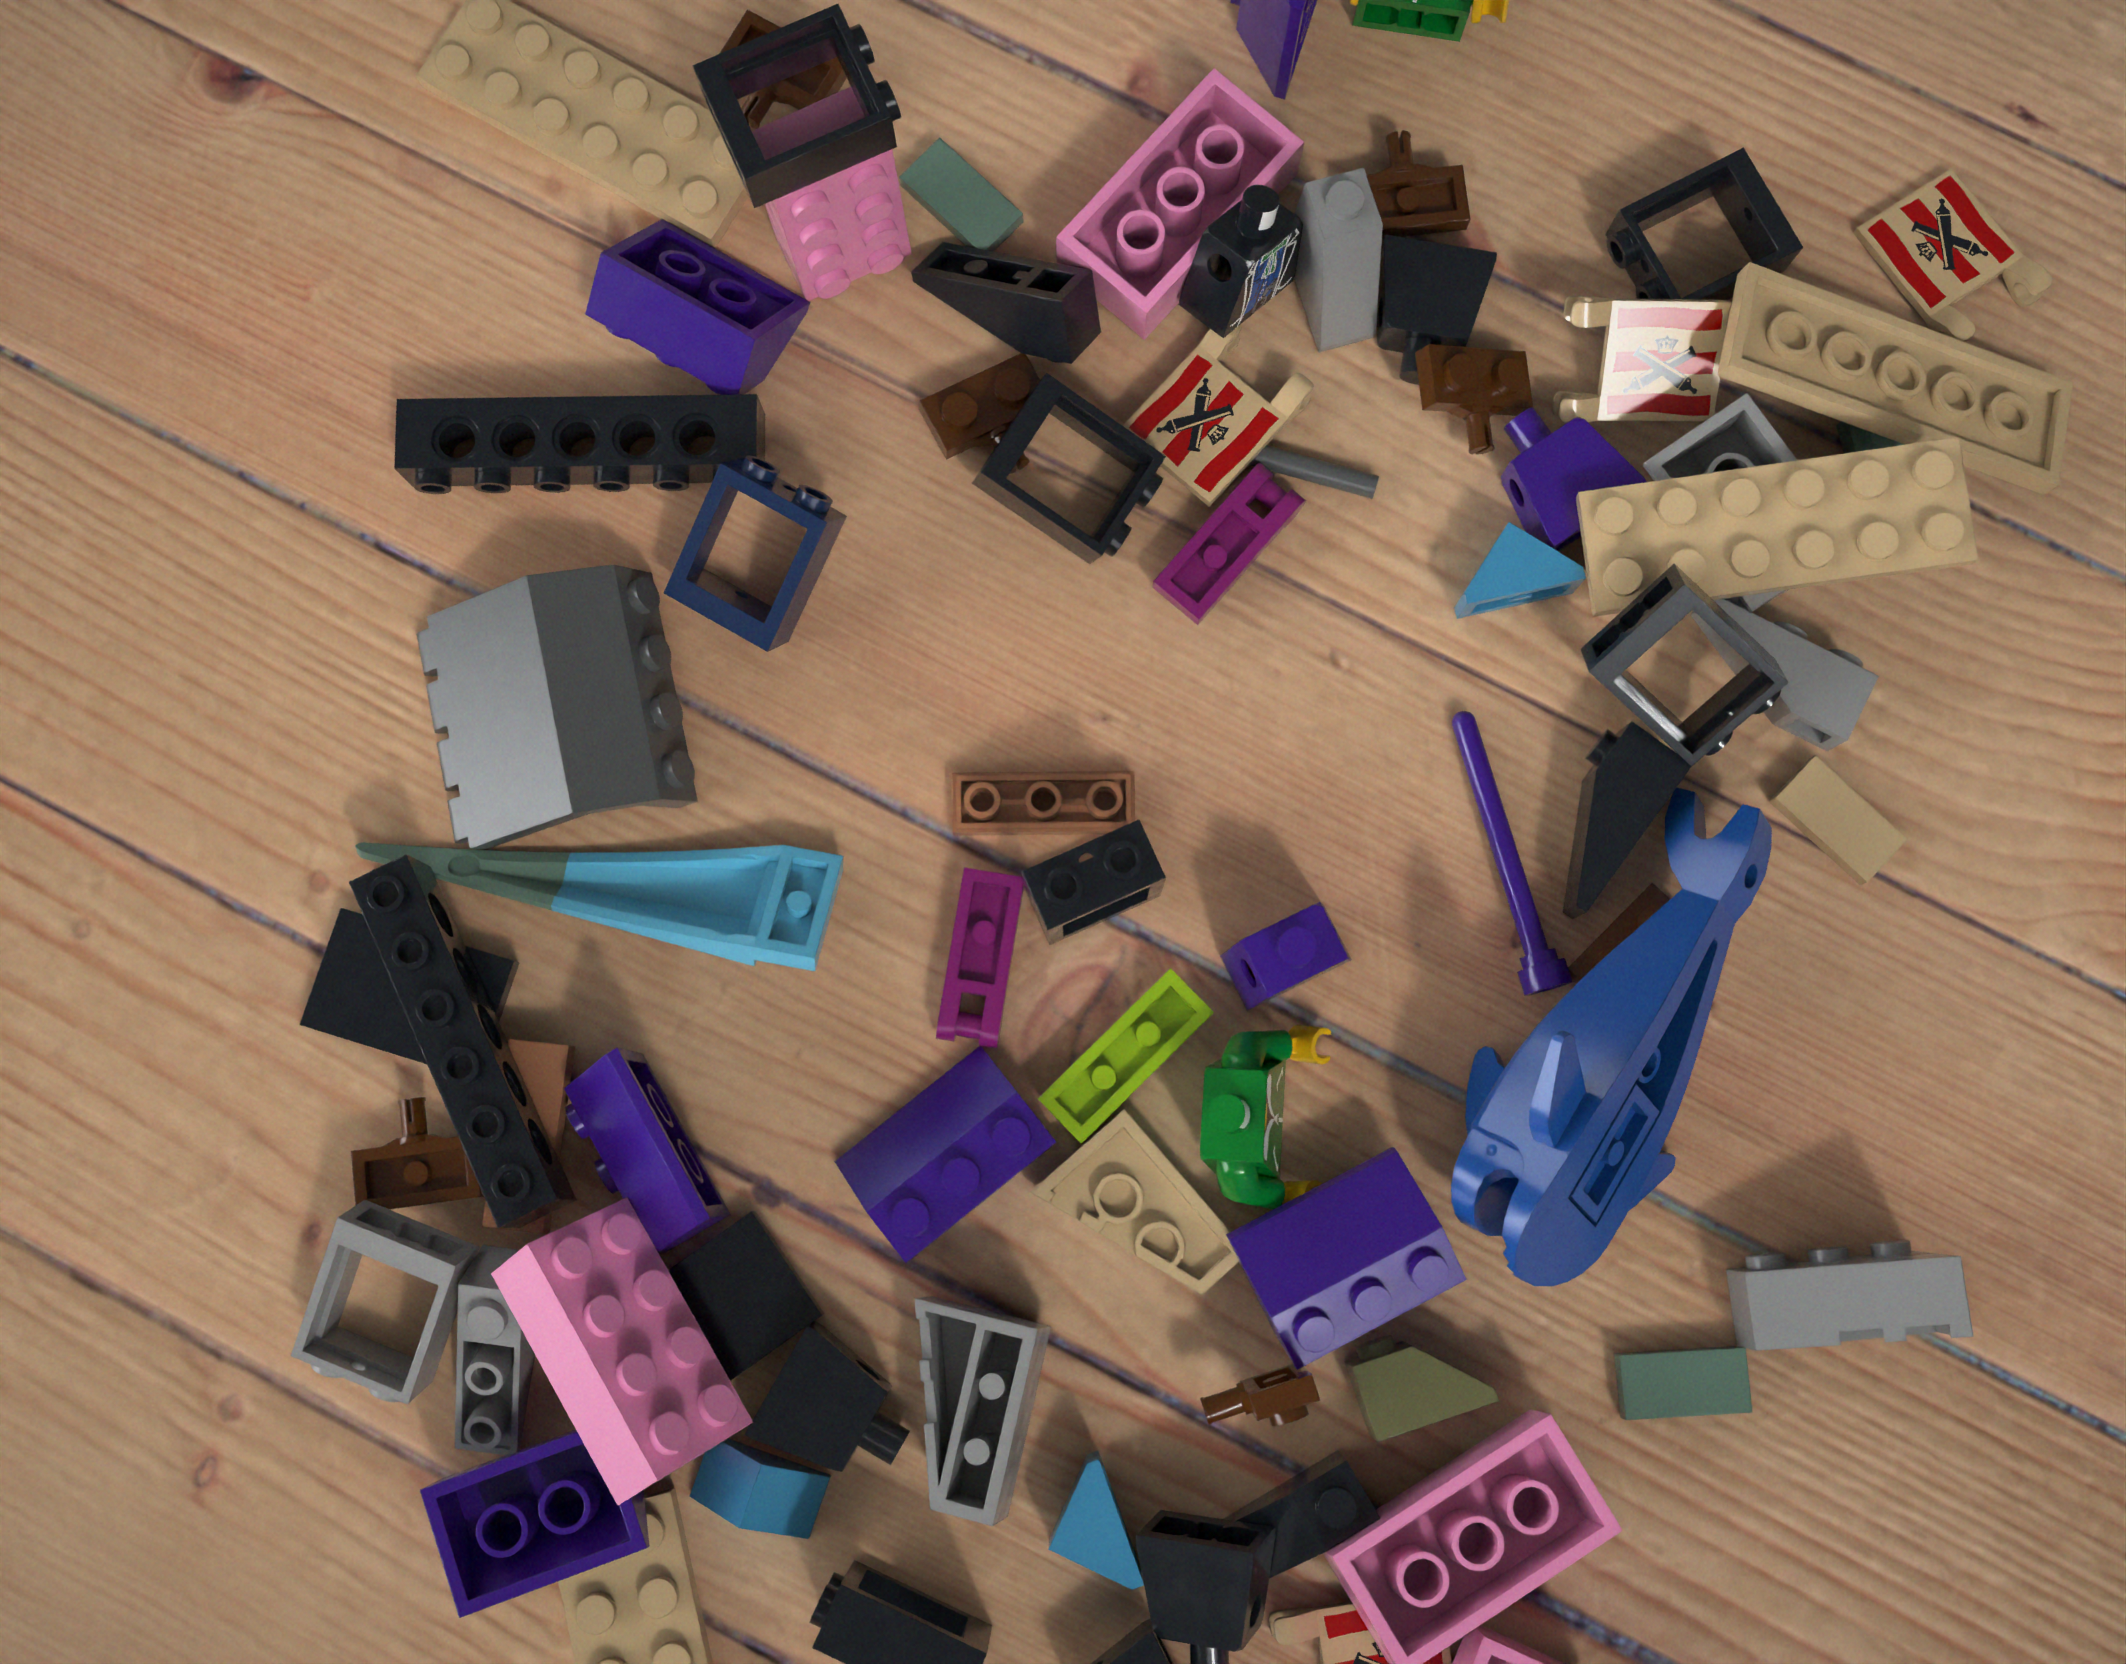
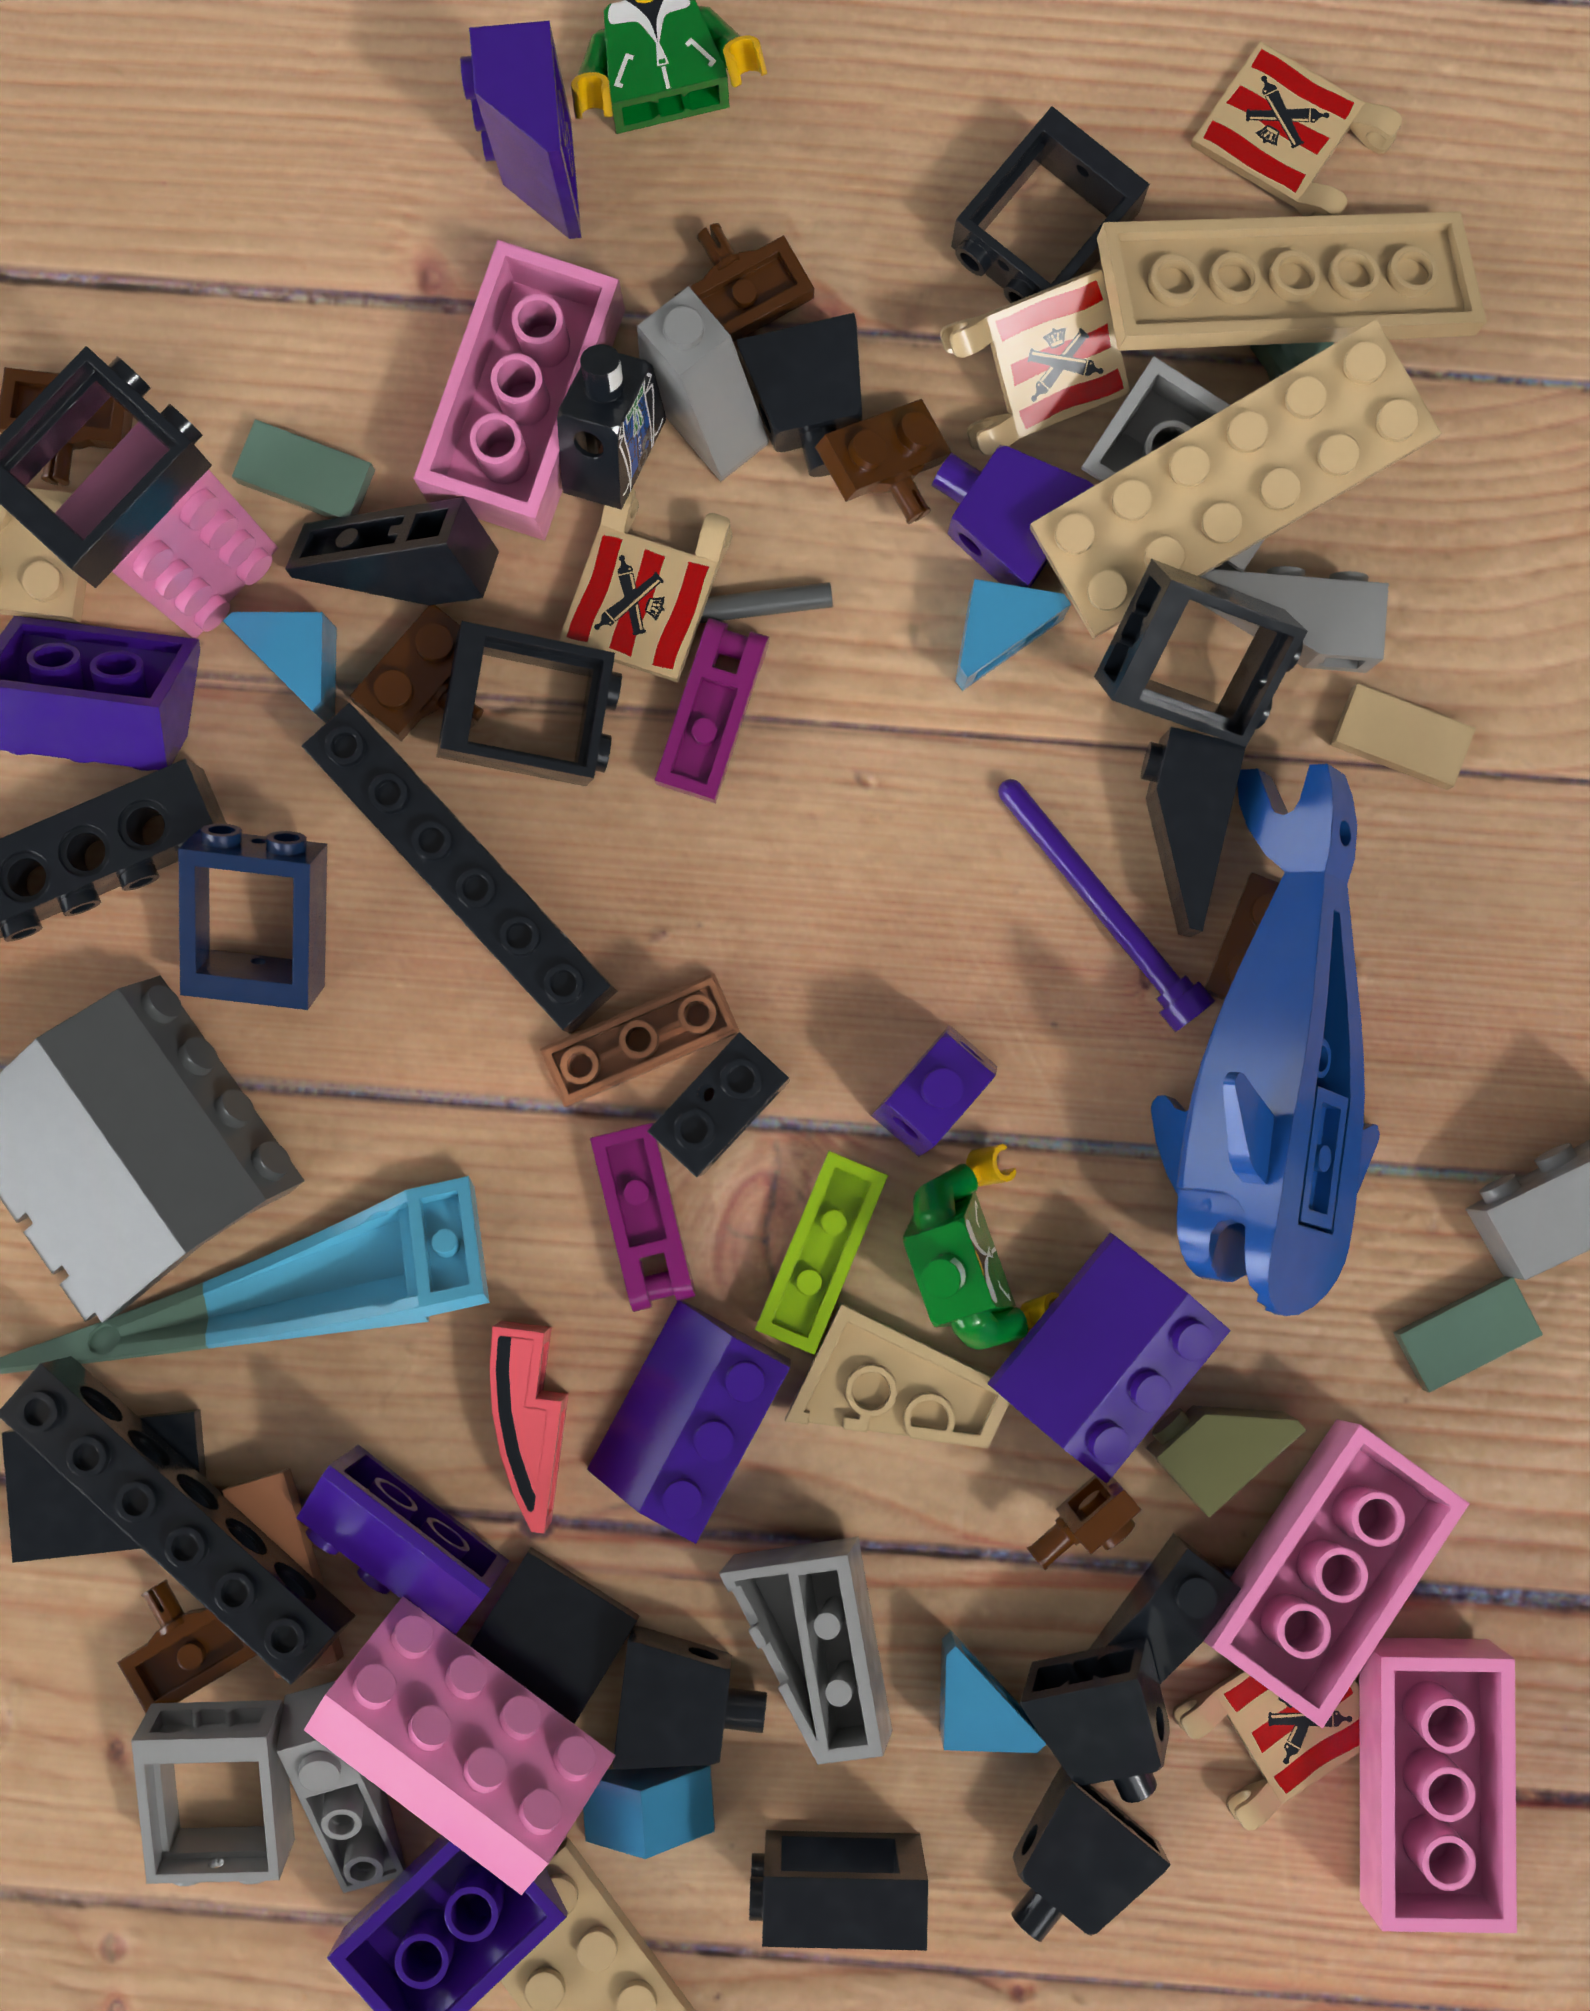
camera: 25 degrees left, 5 degrees up
none -> dark azure slope [223,612,337,723]
none -> black brick [302,703,618,1034]
none -> coral slope [489,1321,569,1534]

